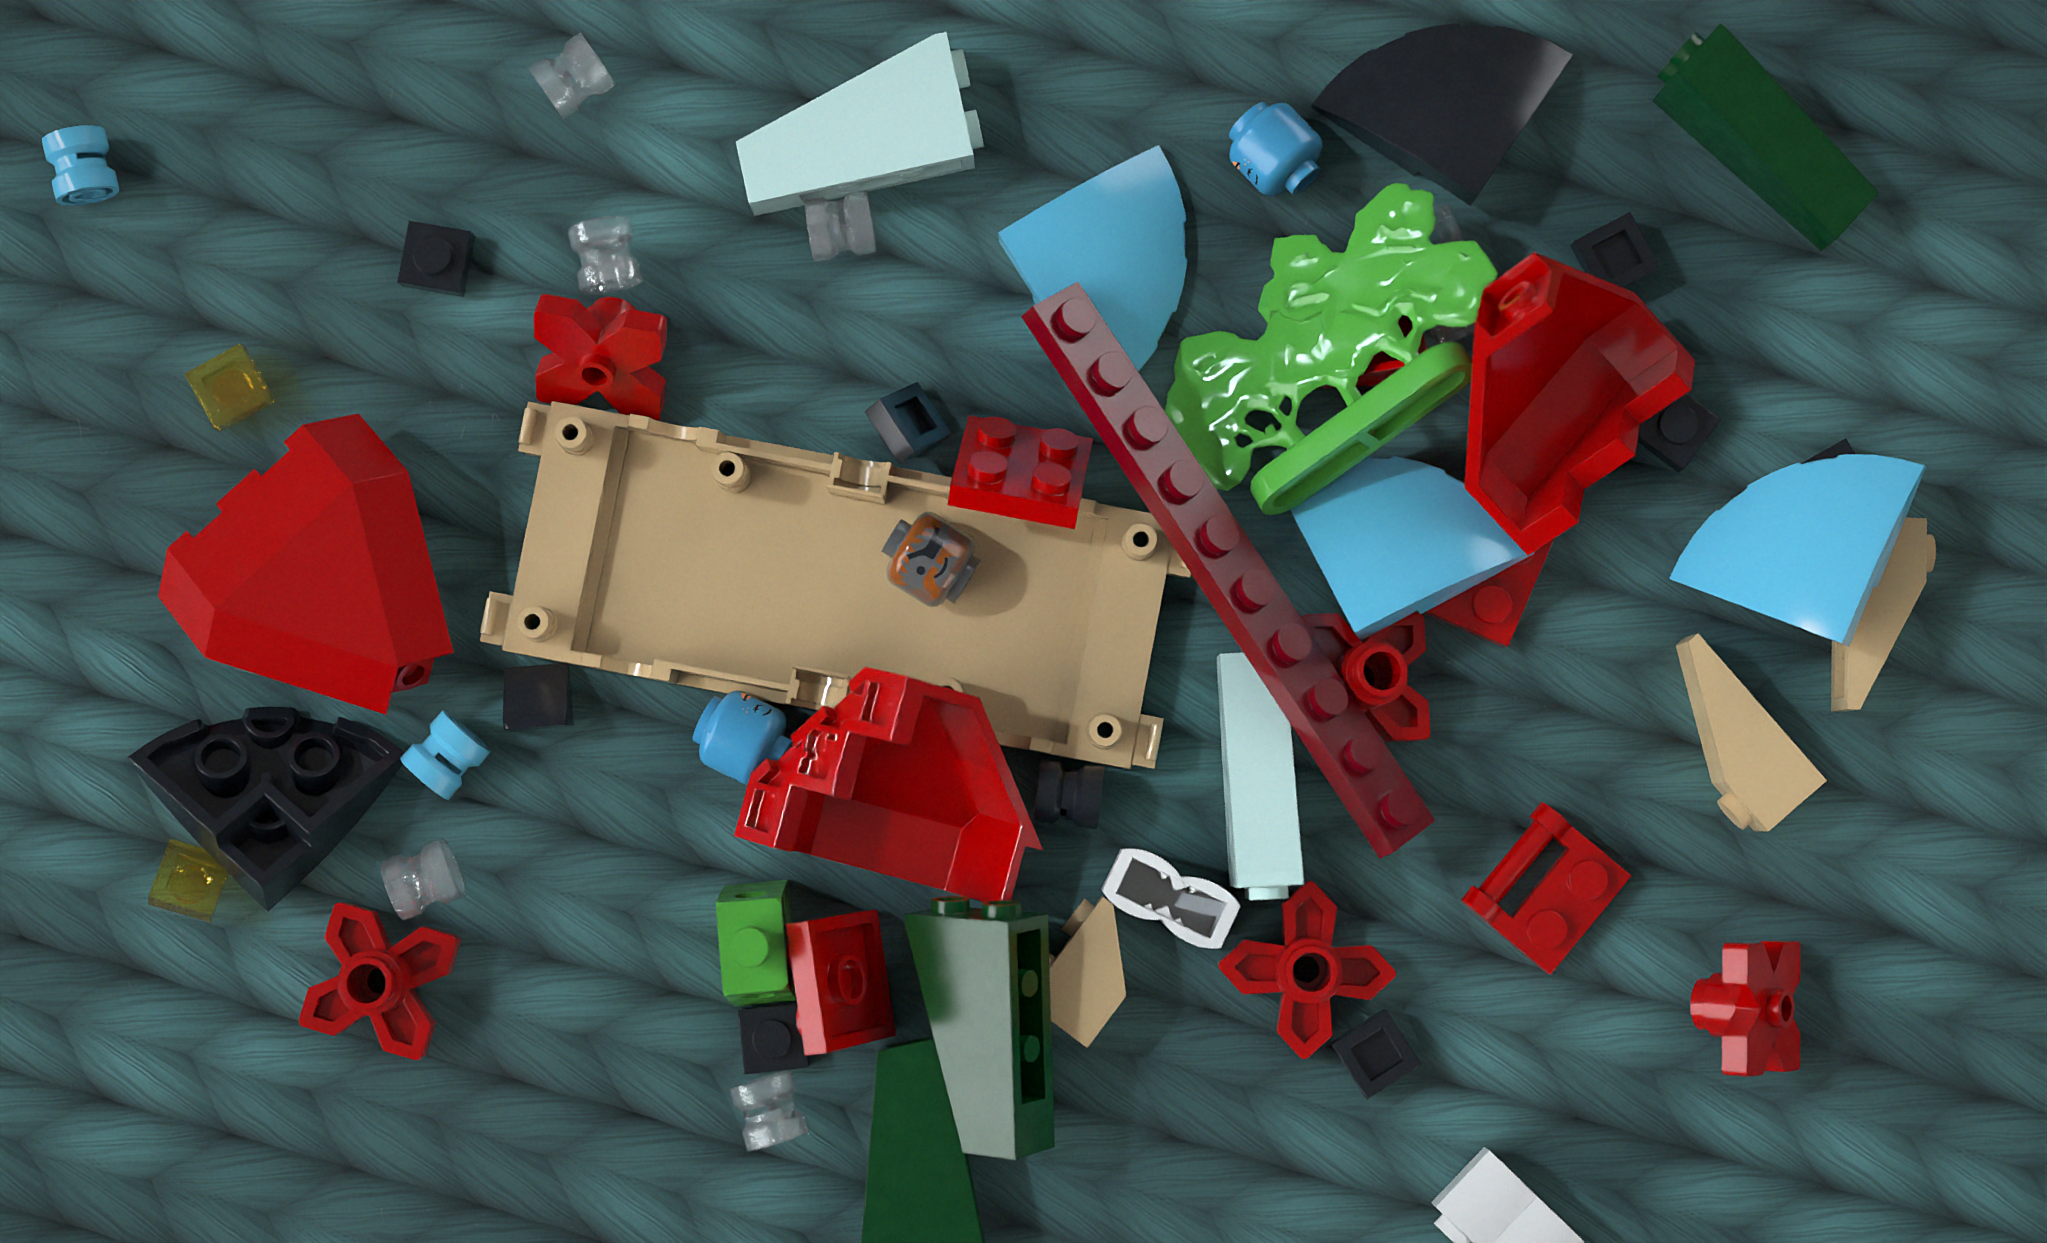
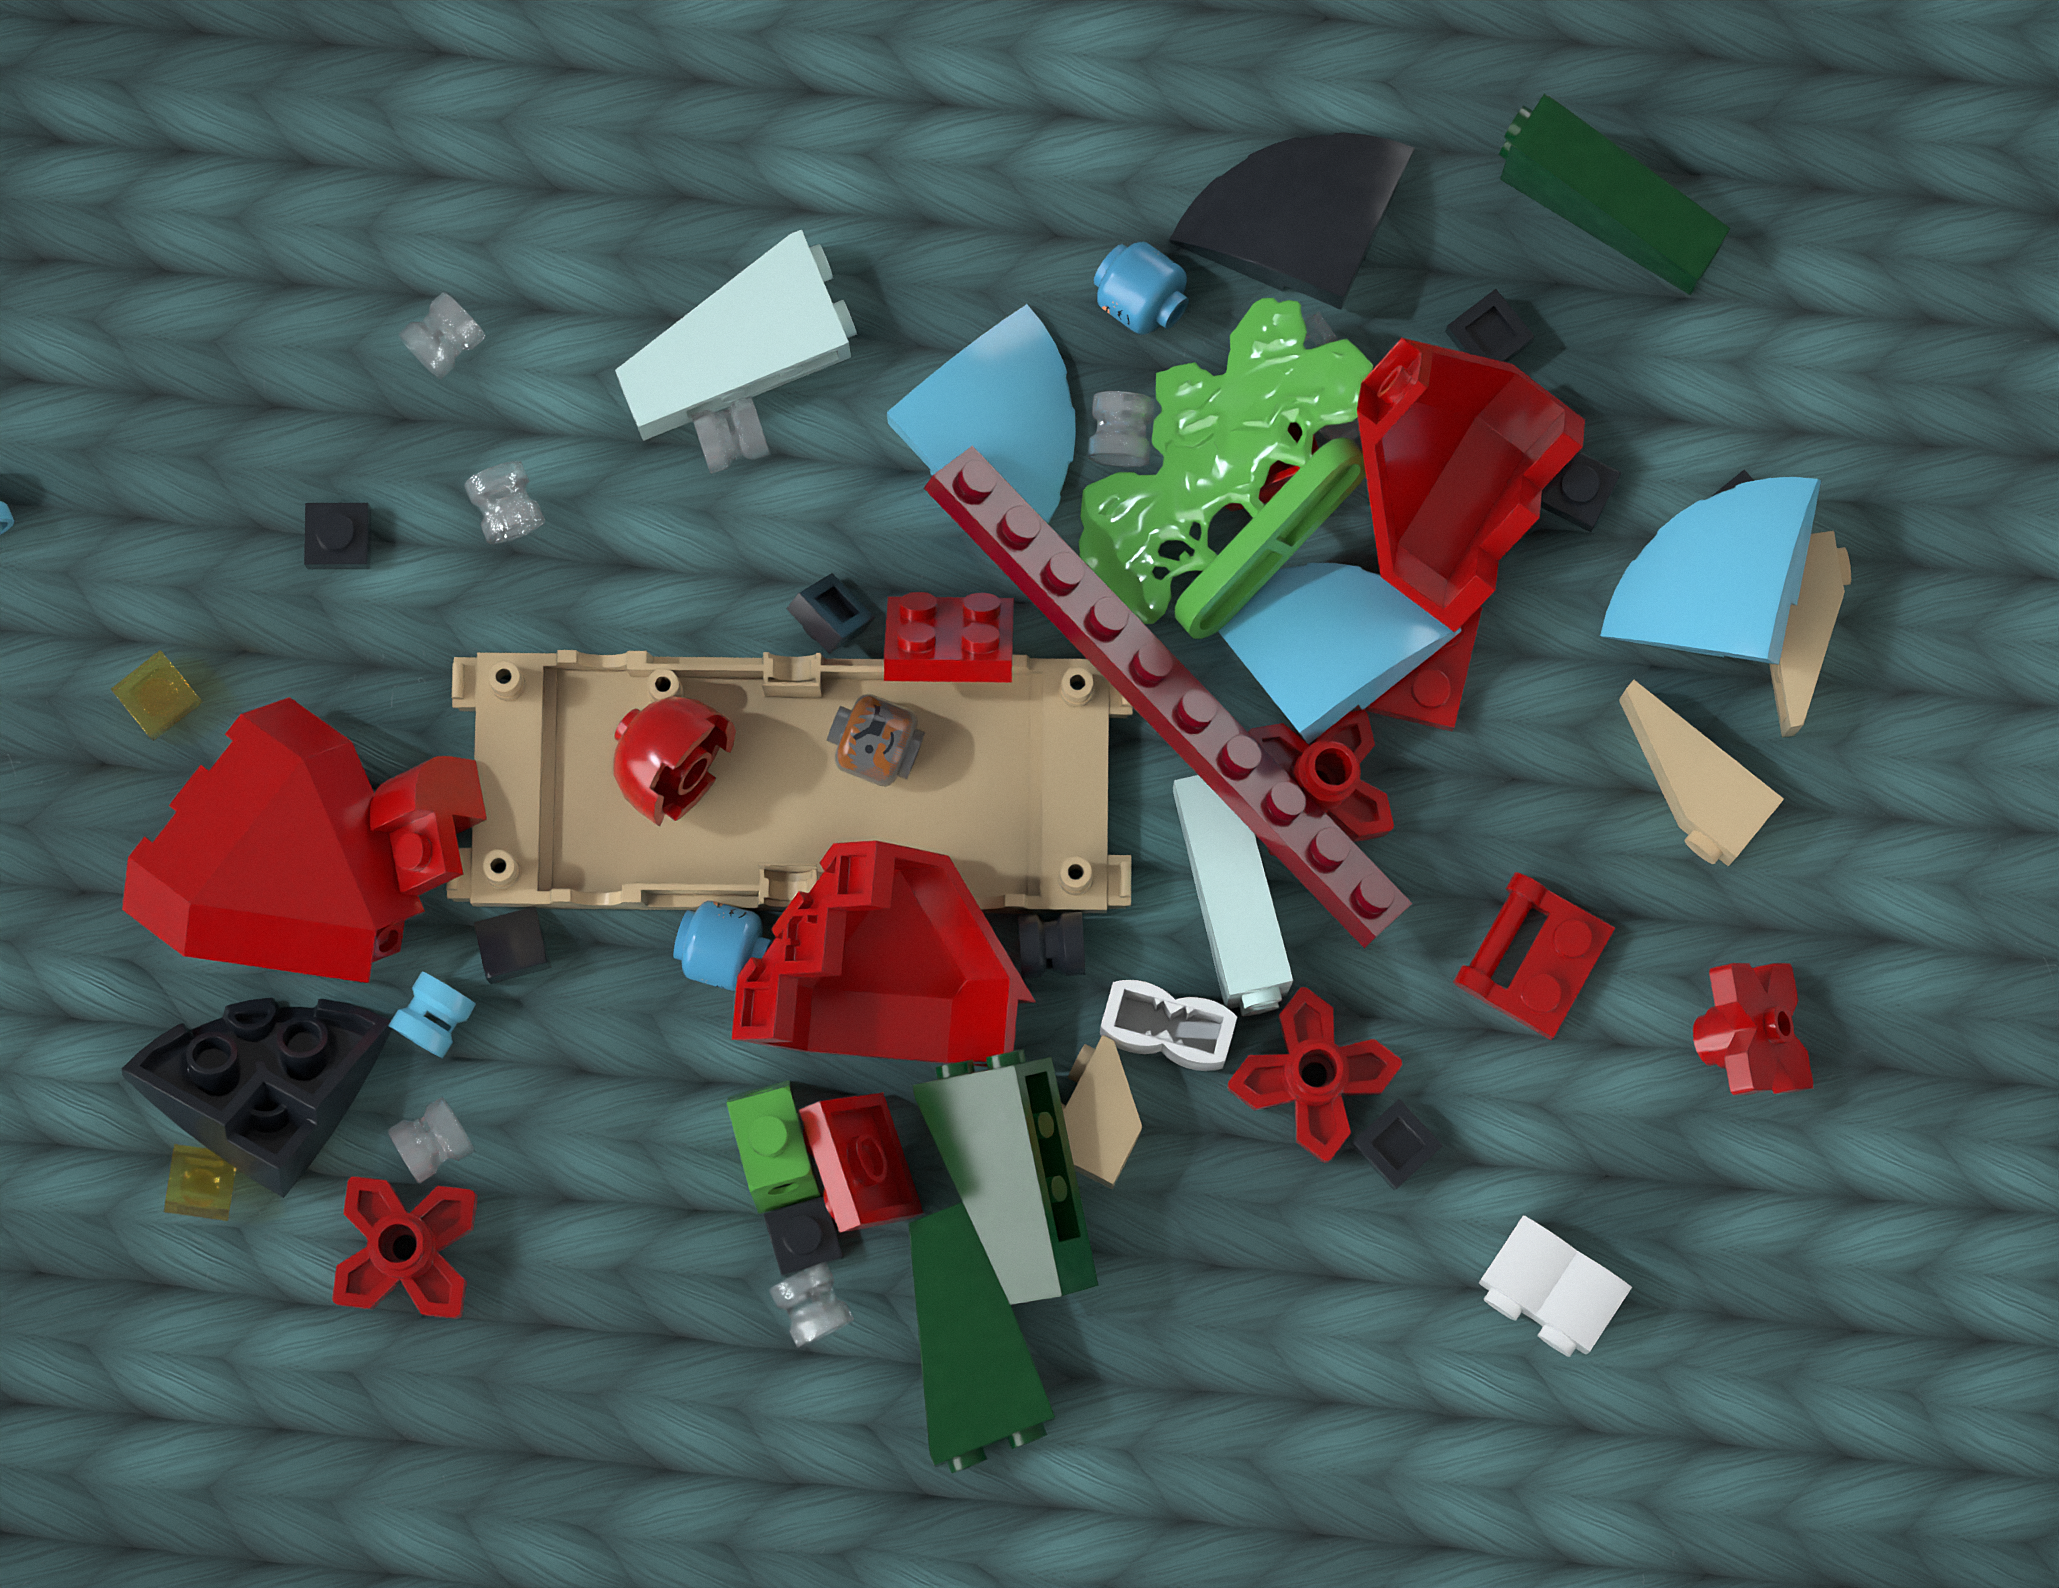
camera: 15 degrees left, 5 degrees down
red plant [533,294,667,421] -> none
none -> red brick [370,756,487,896]
none -> red cylinder [613,696,736,826]
none -> clear wheel [1088,391,1155,467]

